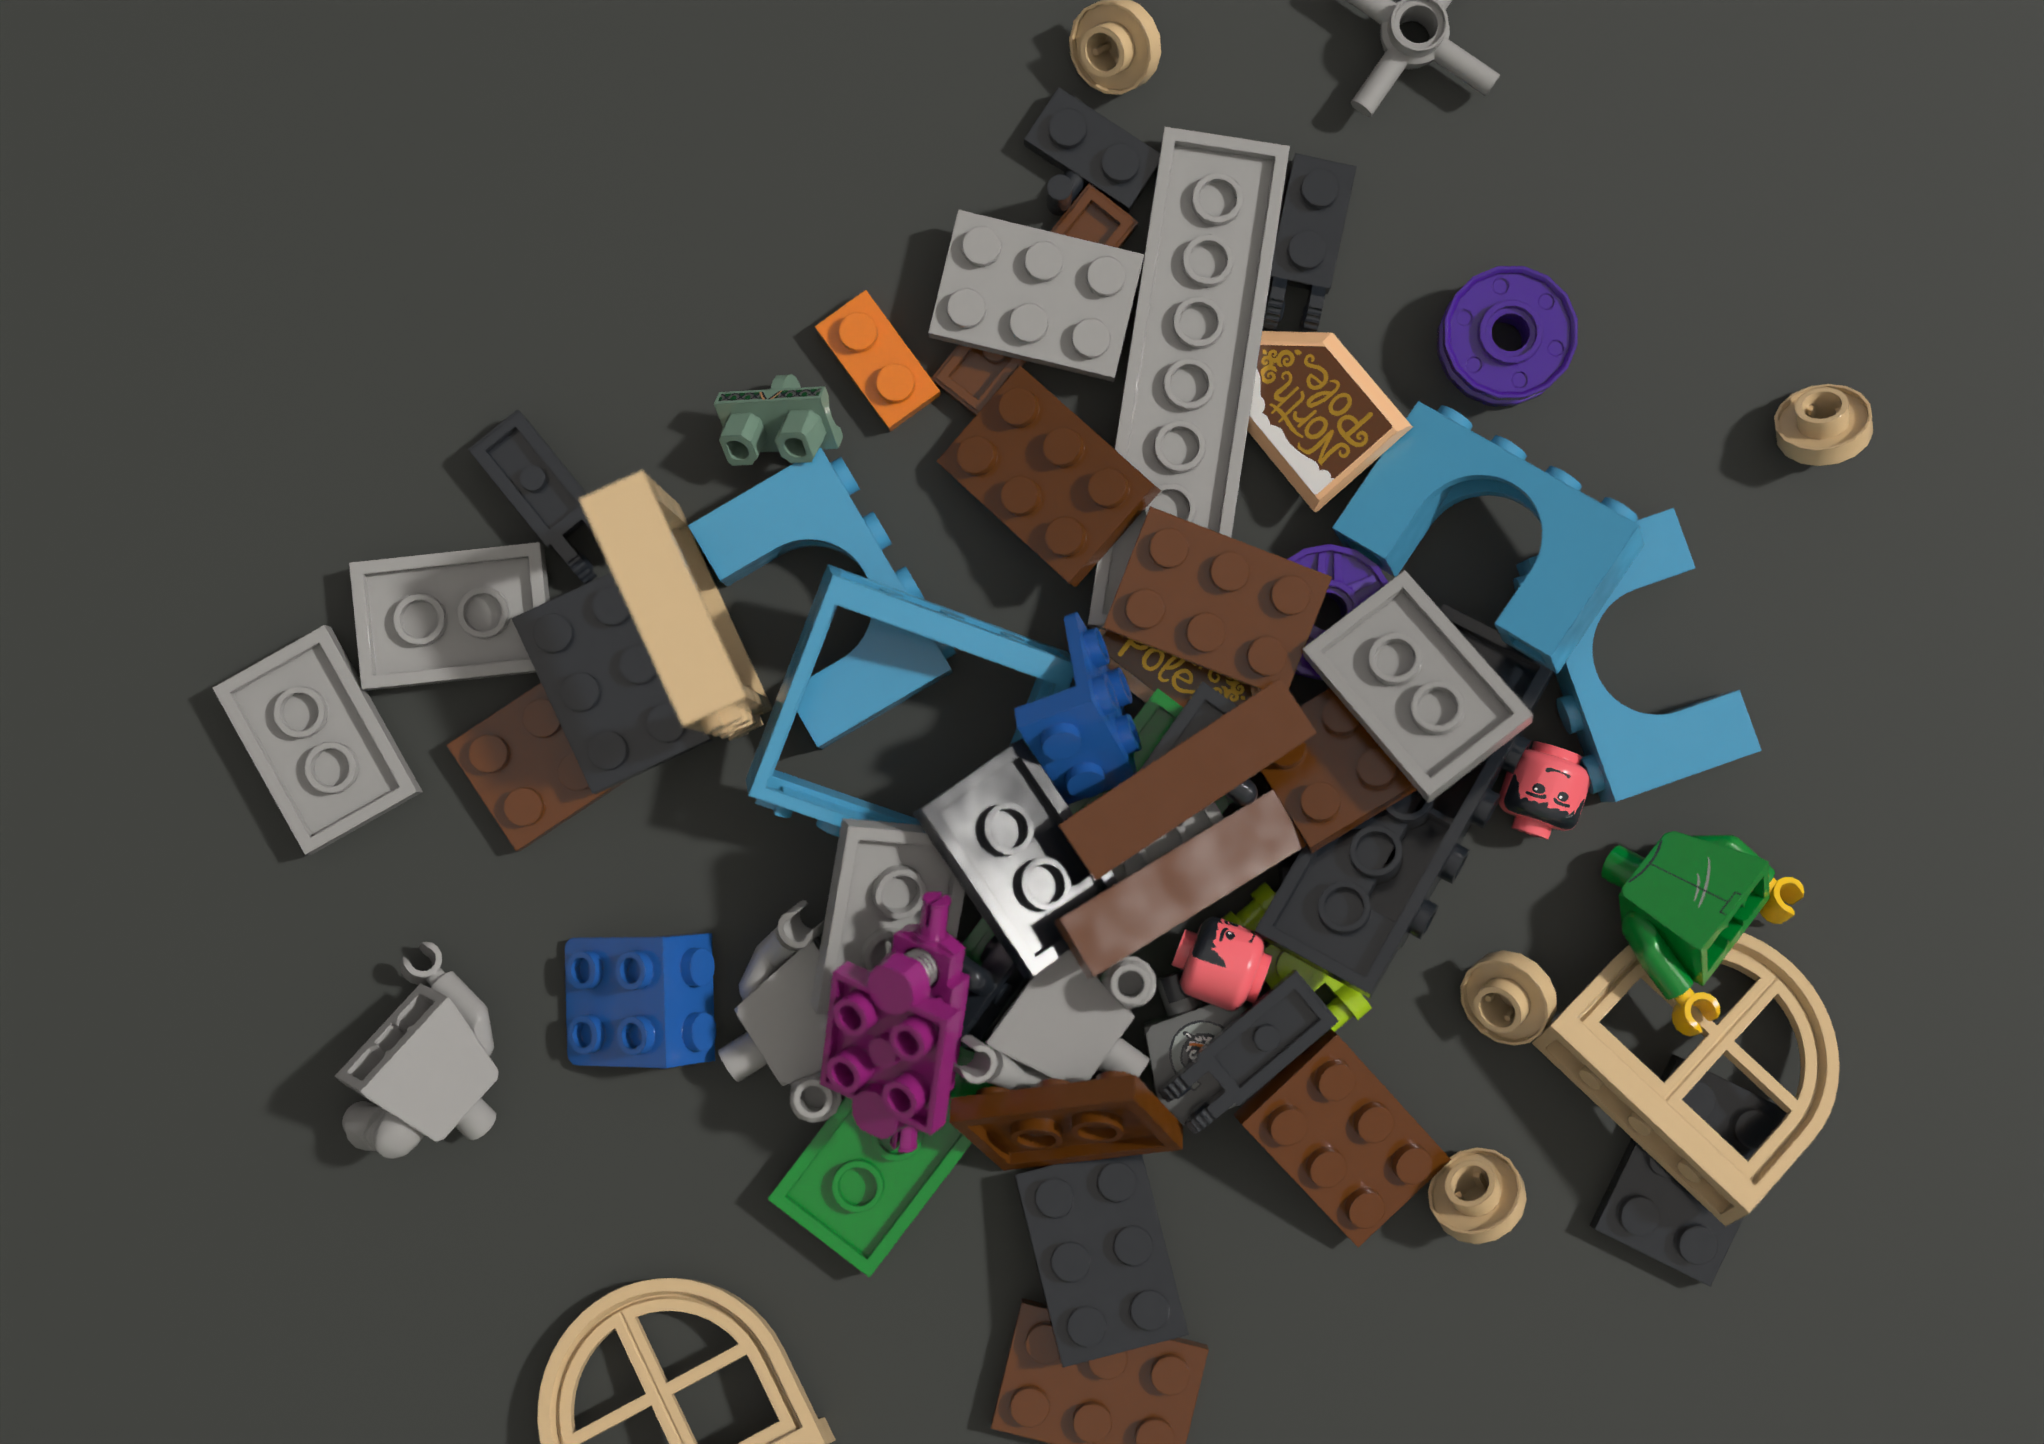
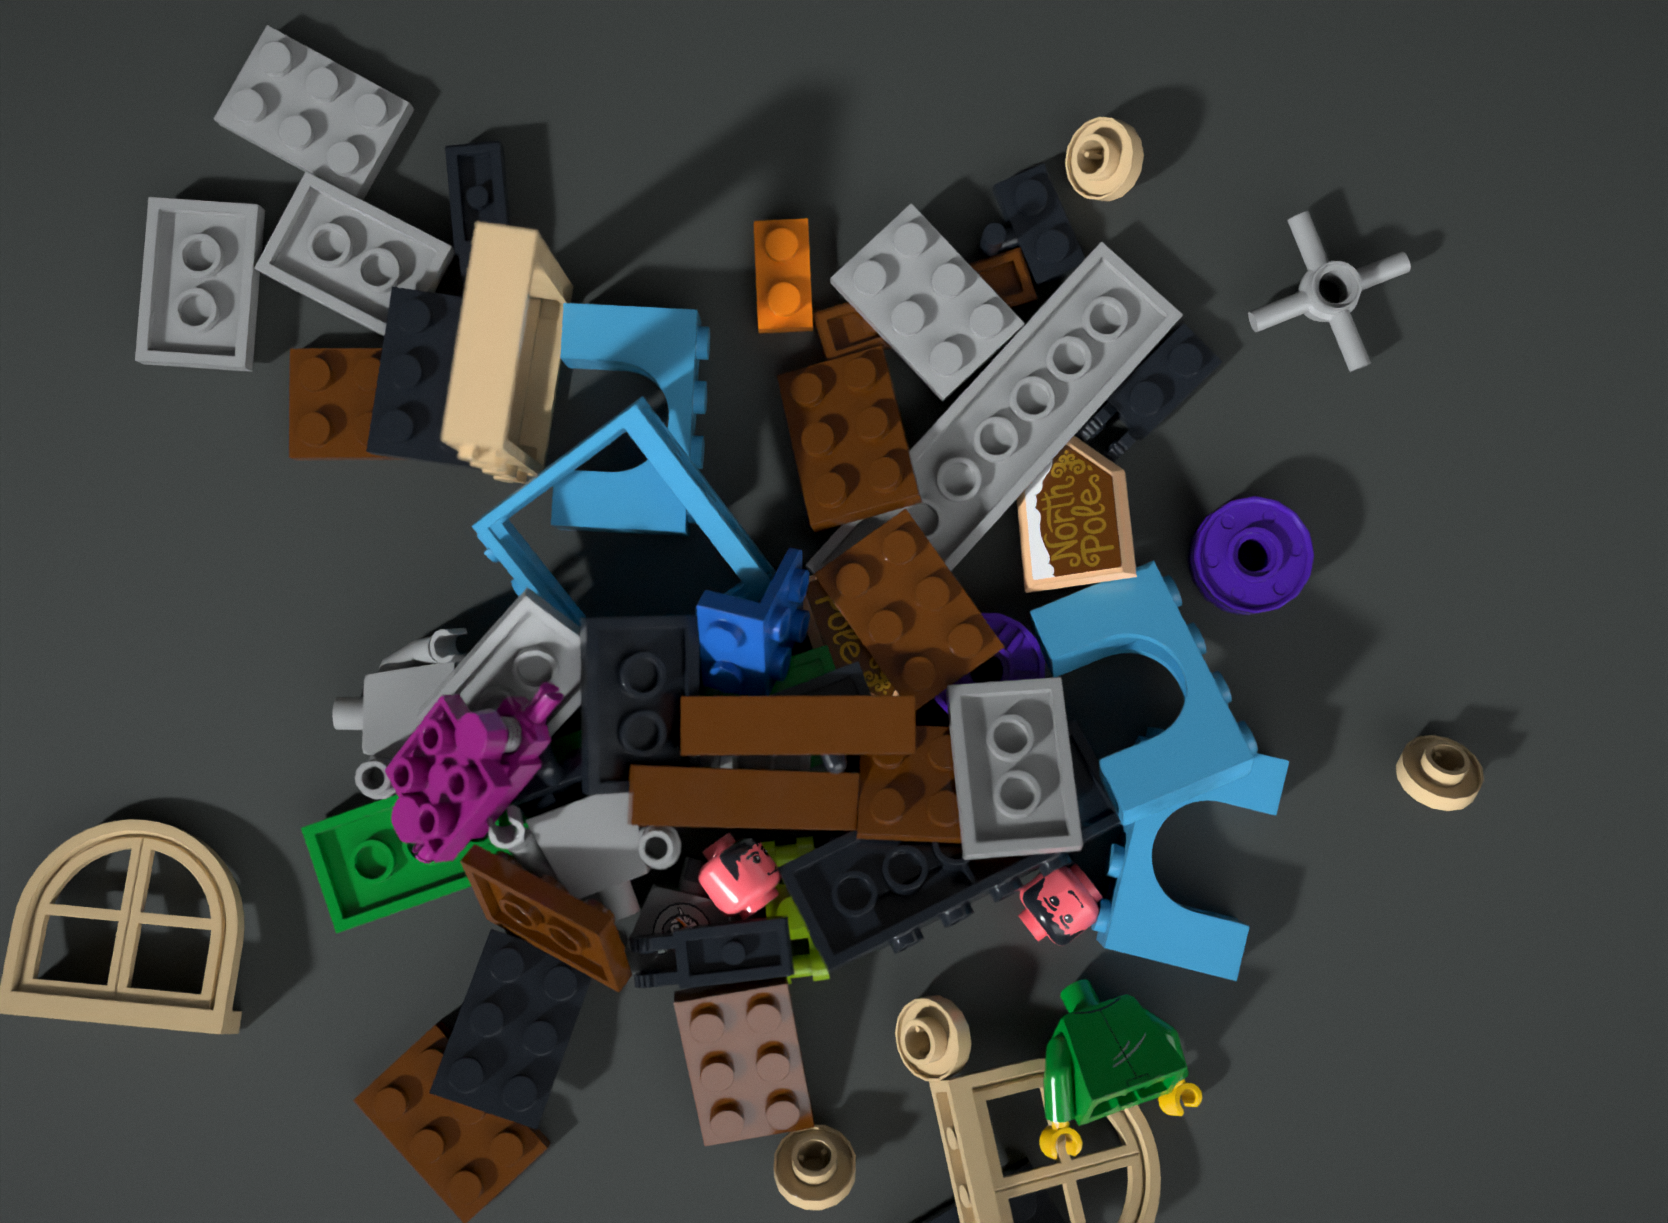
camera: 30 degrees right, 0 degrees up
light grey torso [335,942,499,1159] -> none
blue bracket [565,933,716,1068] -> none
sand green hips [714,374,843,466] -> none
none -> light grey plate [214,25,414,200]

